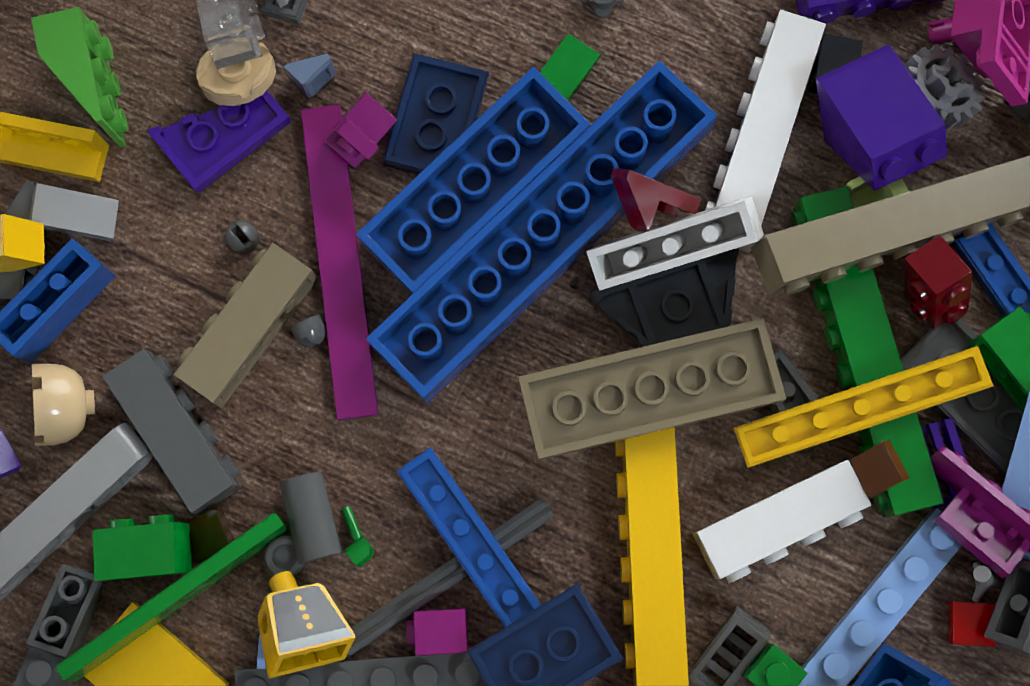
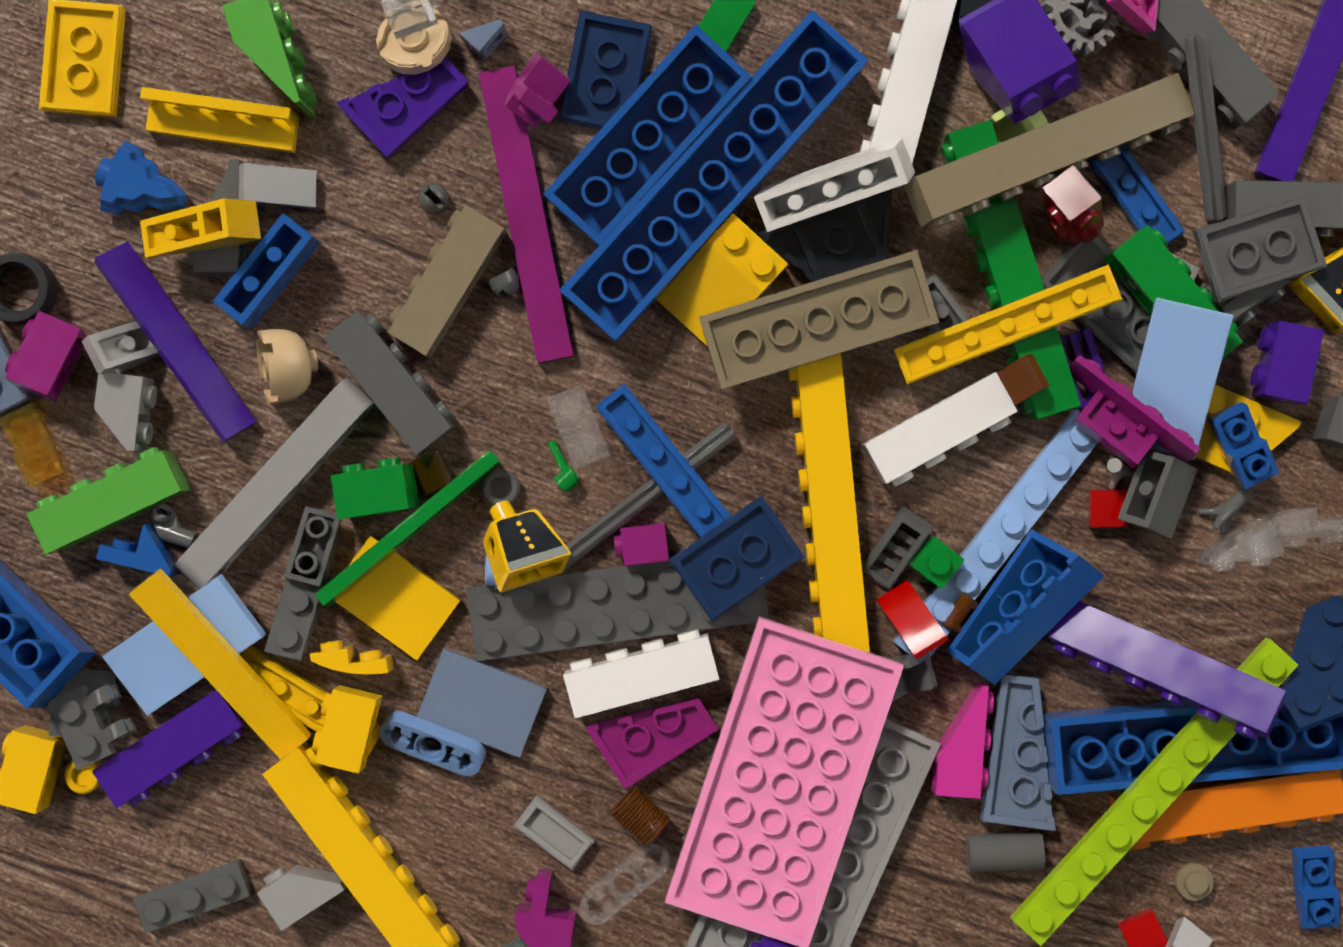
camera: 10 degrees left, 10 degrees up
dark grey brick [279,472,343,565] -> none
dark red slope [611,168,701,232] -> none
none -> clear brick [546,384,613,470]
none -> yellow slope [657,213,788,347]

